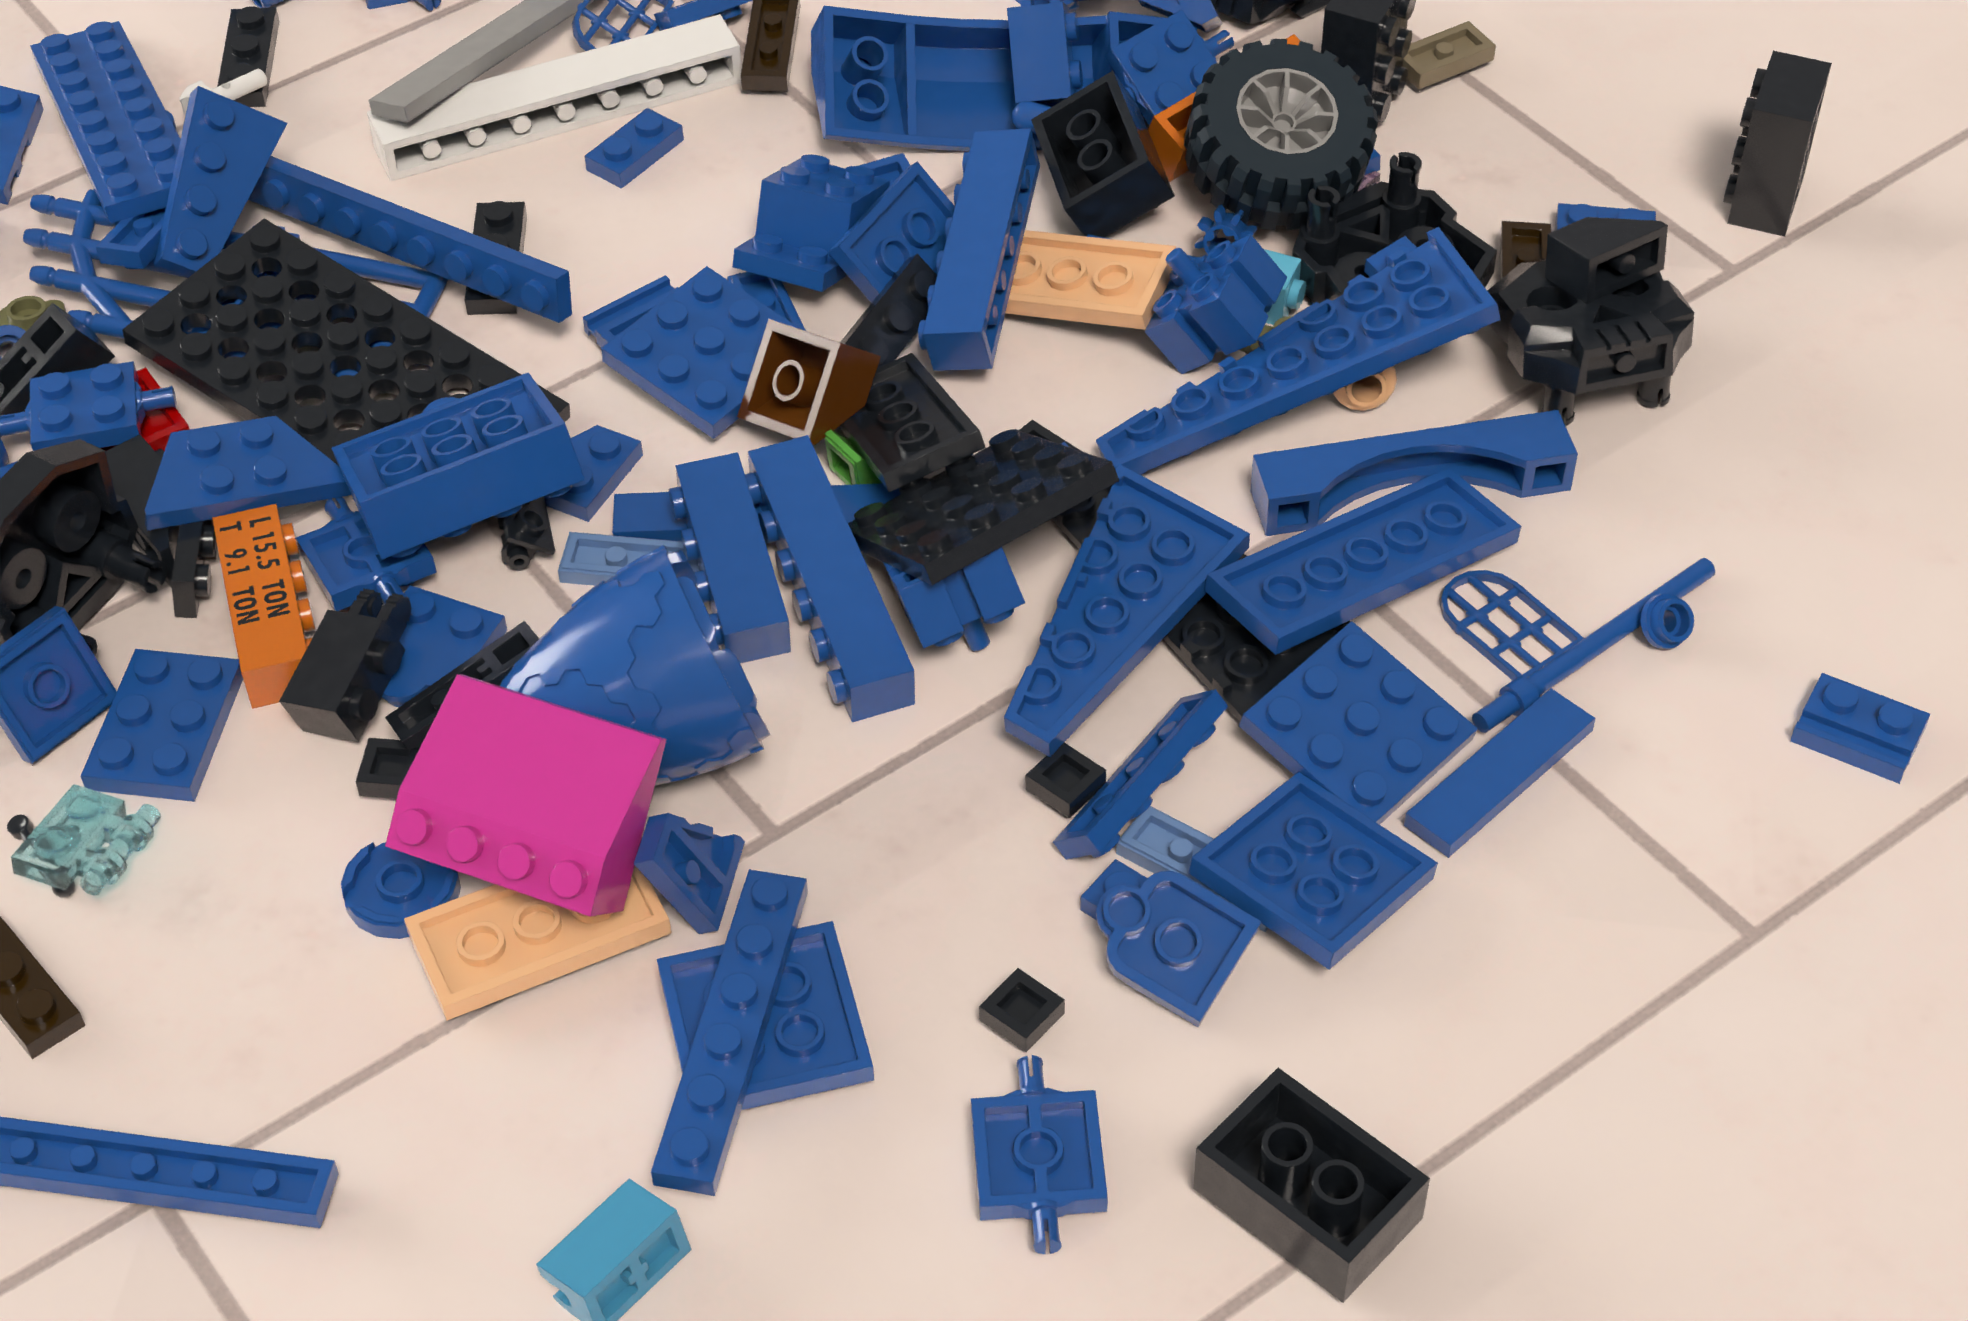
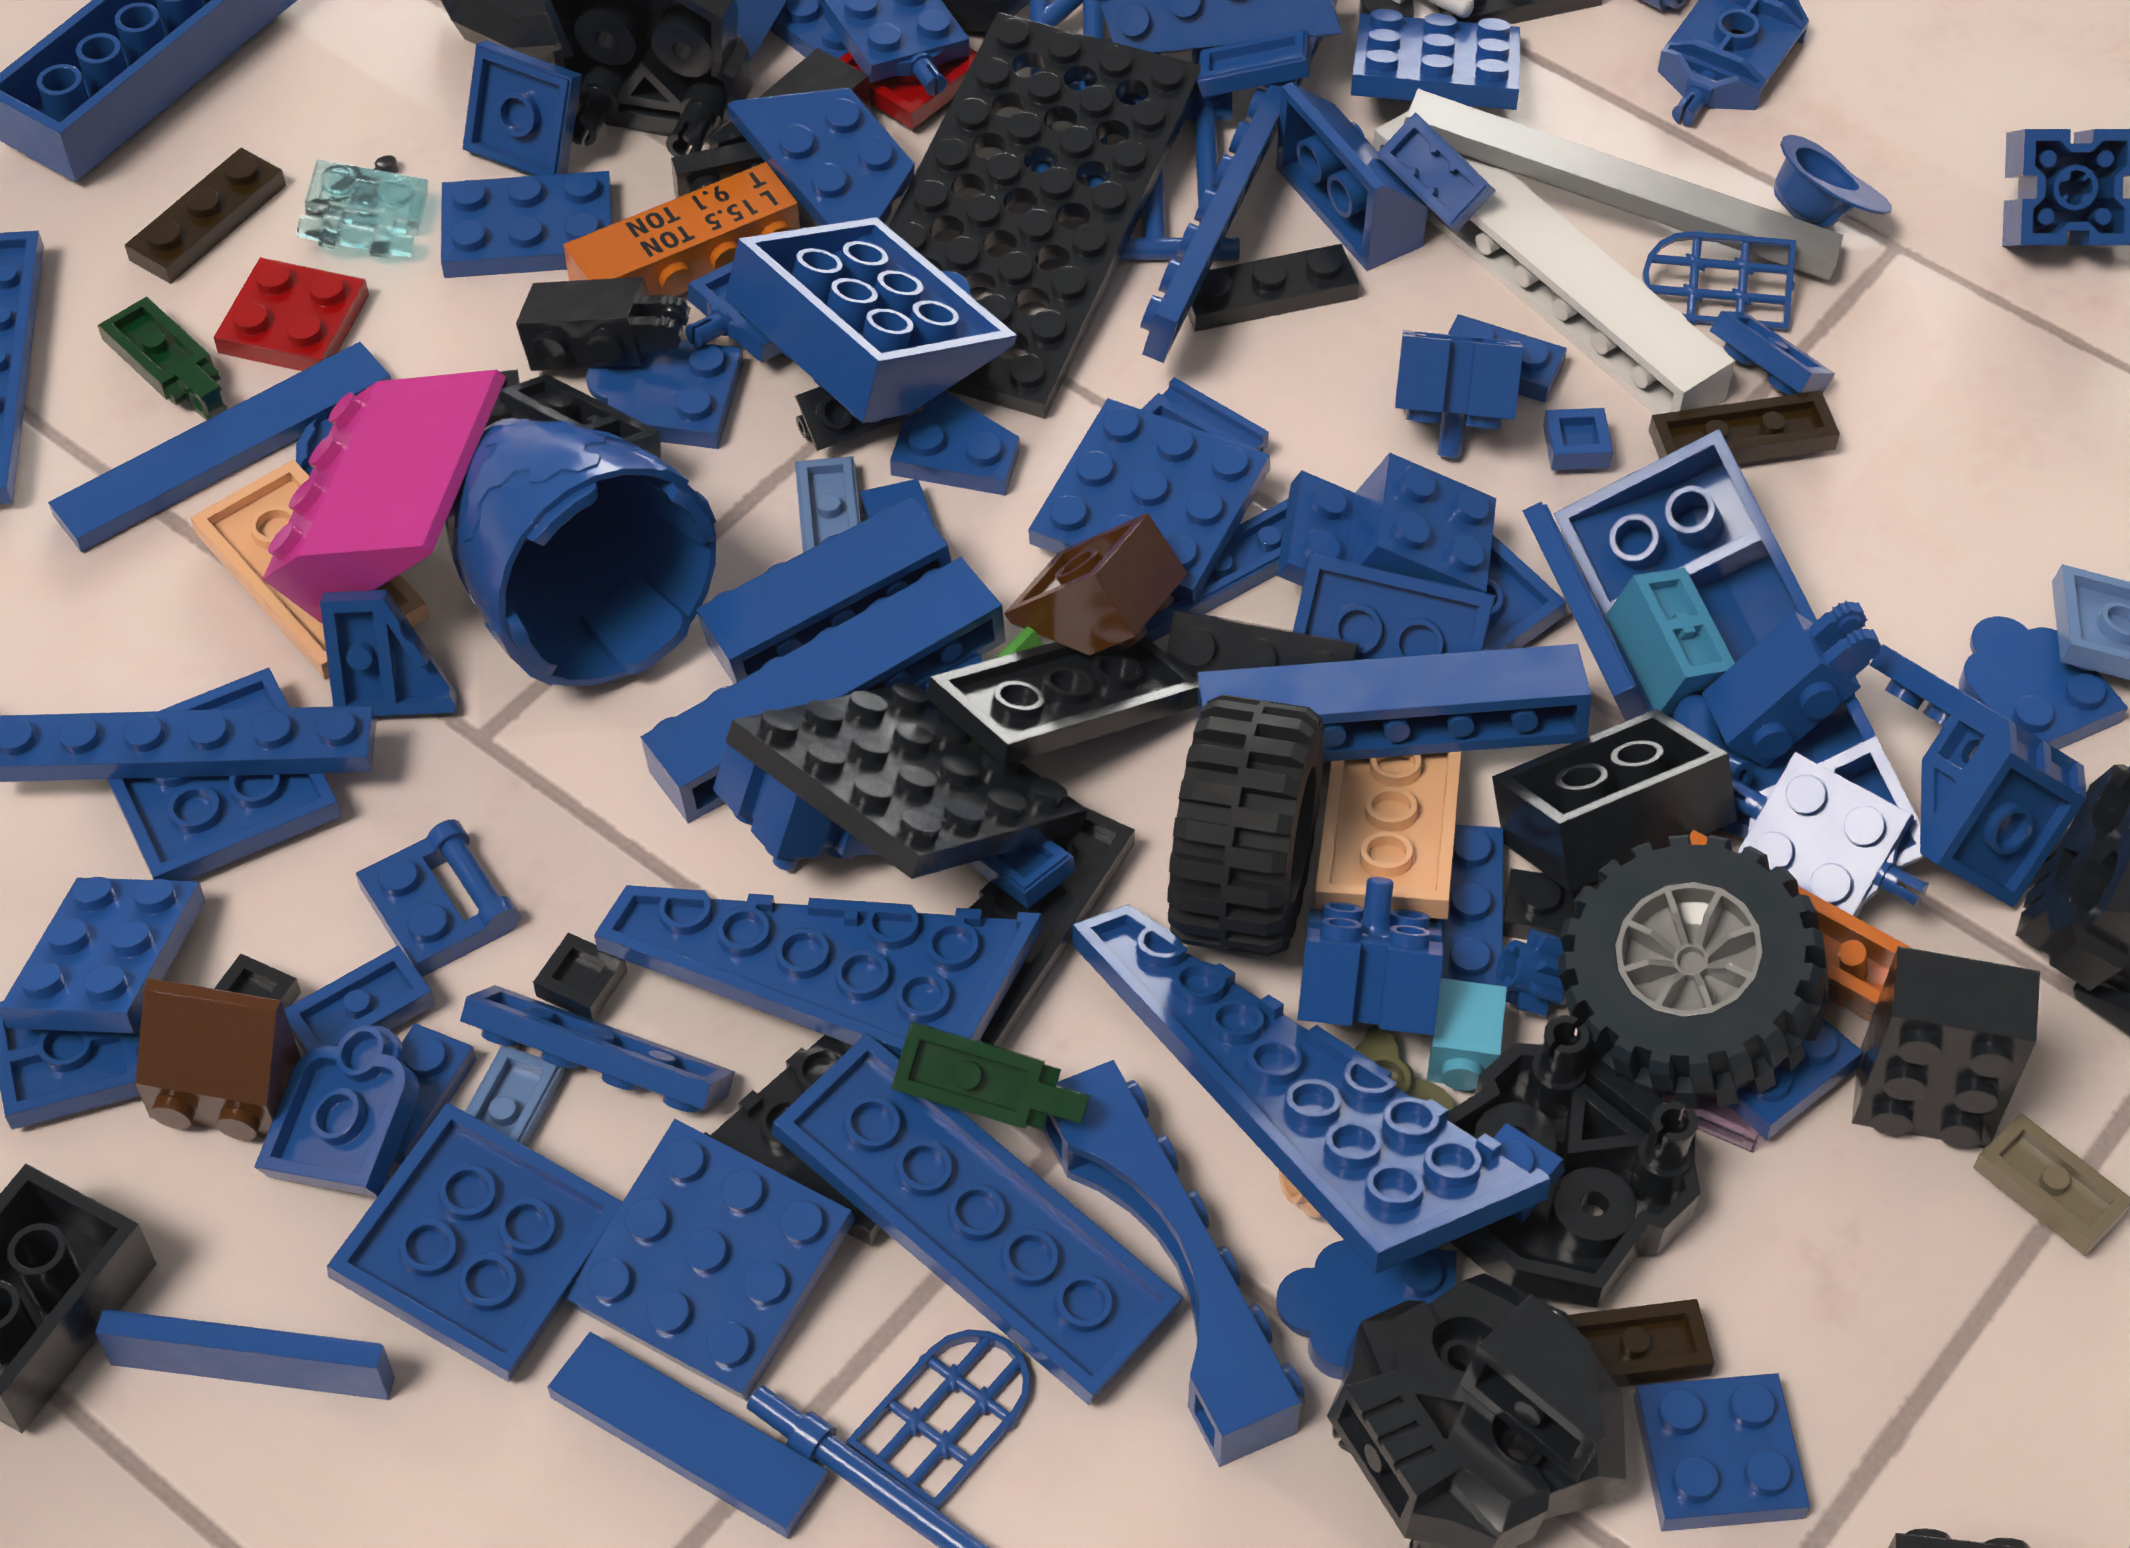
camera: 75 degrees right, 5 degrees up
none -> blue plate [0,877,206,1033]
none -> blue tile [48,341,391,552]
none -> blue tile [95,1309,395,1400]
none -> dark green hinge [97,296,228,420]
none -> reddish brown slope [135,978,301,1140]
none -> red plate [213,257,369,371]
none -> blue plate [284,945,436,1054]
none -> blue plate [356,819,521,977]
none -> dark green hinge [891,1021,1091,1130]
none -> black tyre [1167,694,1325,958]
none -> blue tile [1197,29,1312,98]
none -> blue slope [1276,82,1428,271]
none -> blue plate [1276,1240,1457,1380]
none -> blue plate [1351,9,1520,110]
none -> blue plate [1376,112,1496,233]
none -> blue brick [1395,330,1523,458]
none -> black plate [1503,868,1574,940]
none -> blue tile [1522,501,1648,721]
none -> blue plate [1543,408,1613,470]
none -> dark azure hinge [1606,568,1735,715]

